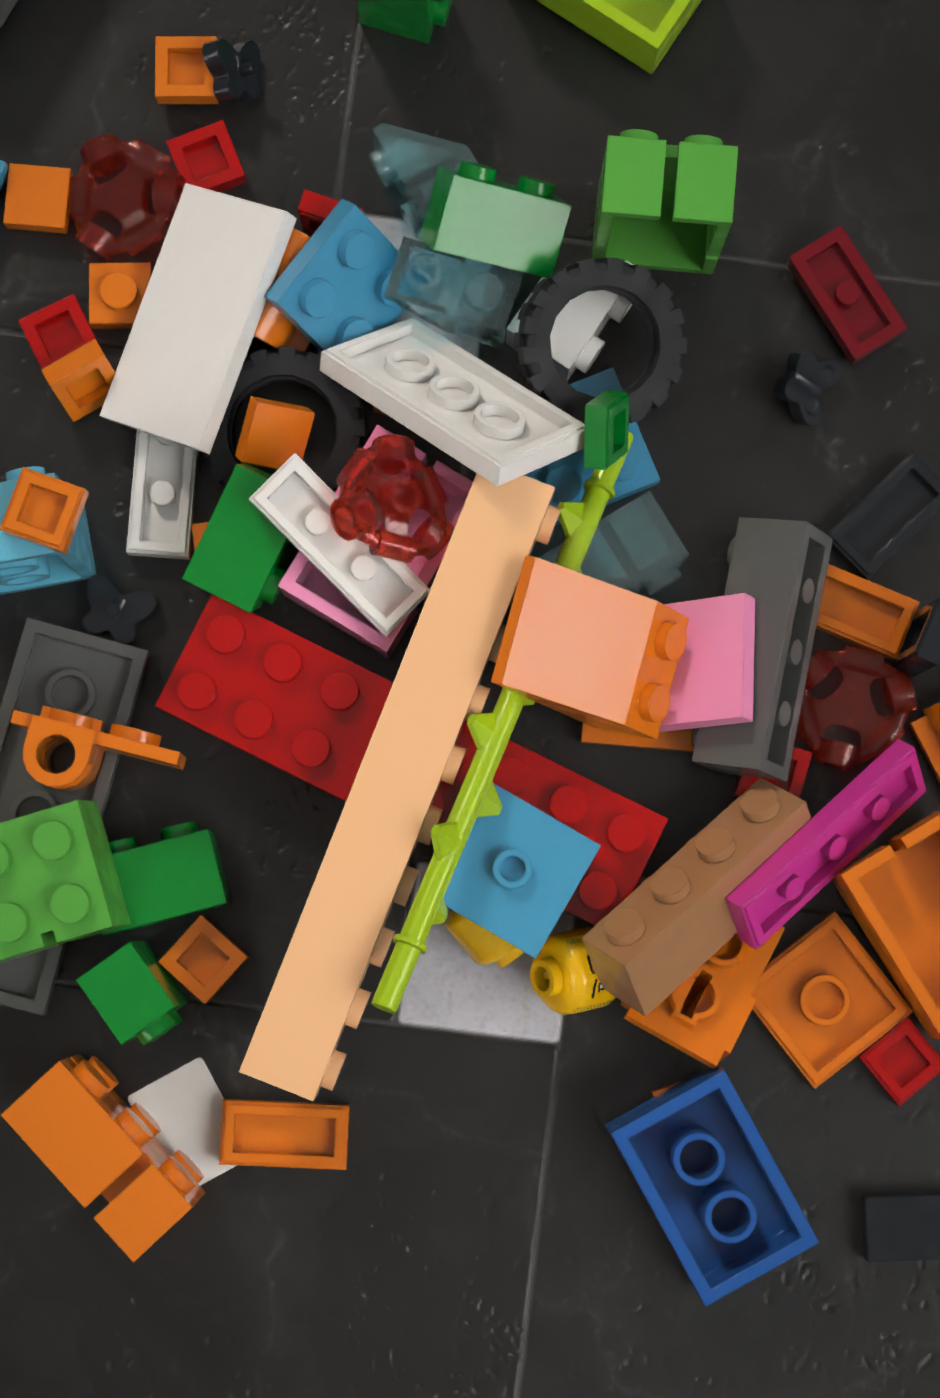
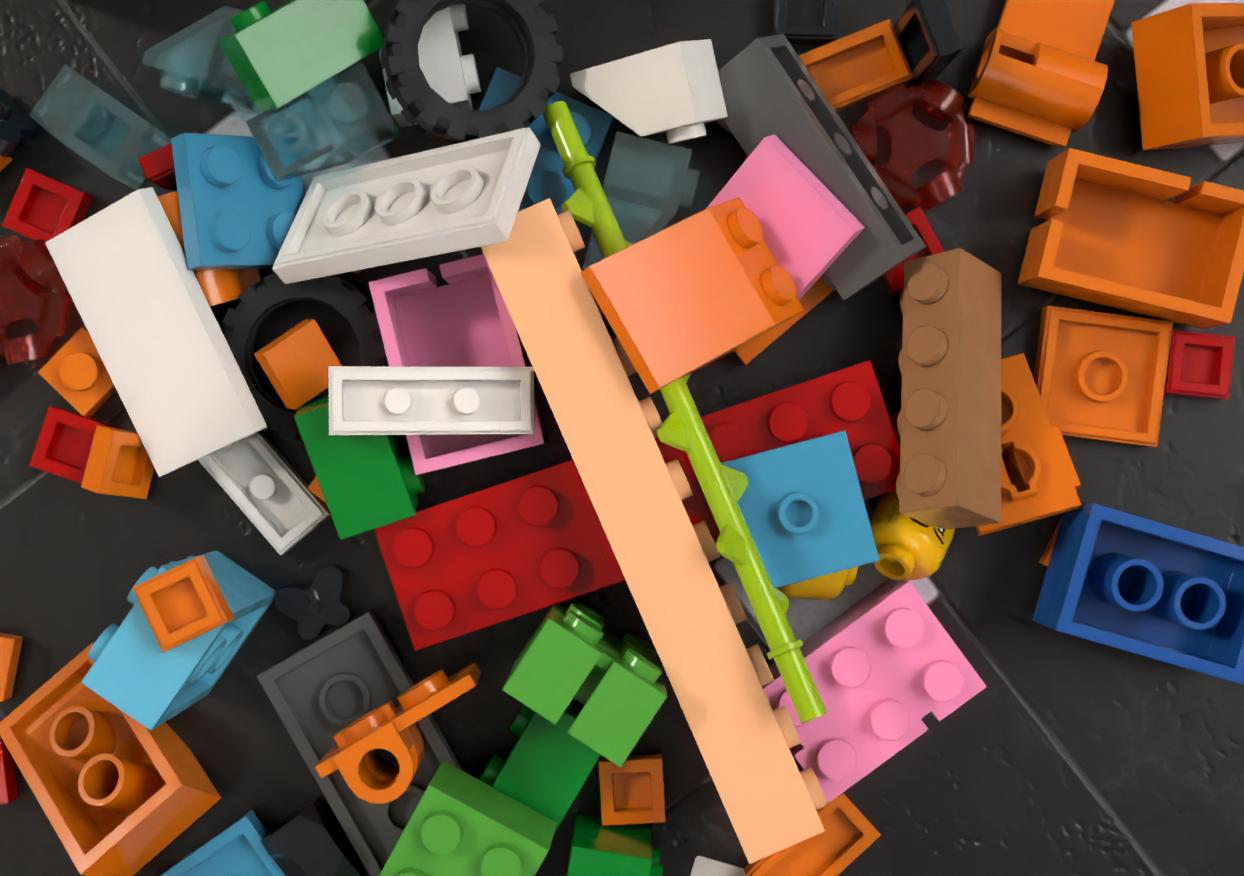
camera: 40 degrees left, 5 degrees up
clear red piece [330,434,455,563] -> none
green tile [584,390,629,470] -> none
dark pink tile [725,739,927,950] -> none
none -> clear light blue slope [29,64,171,190]
none -> bright green piece [502,597,667,768]
none -> white slope [570,39,728,144]
none -> bright pink piece [762,579,987,803]

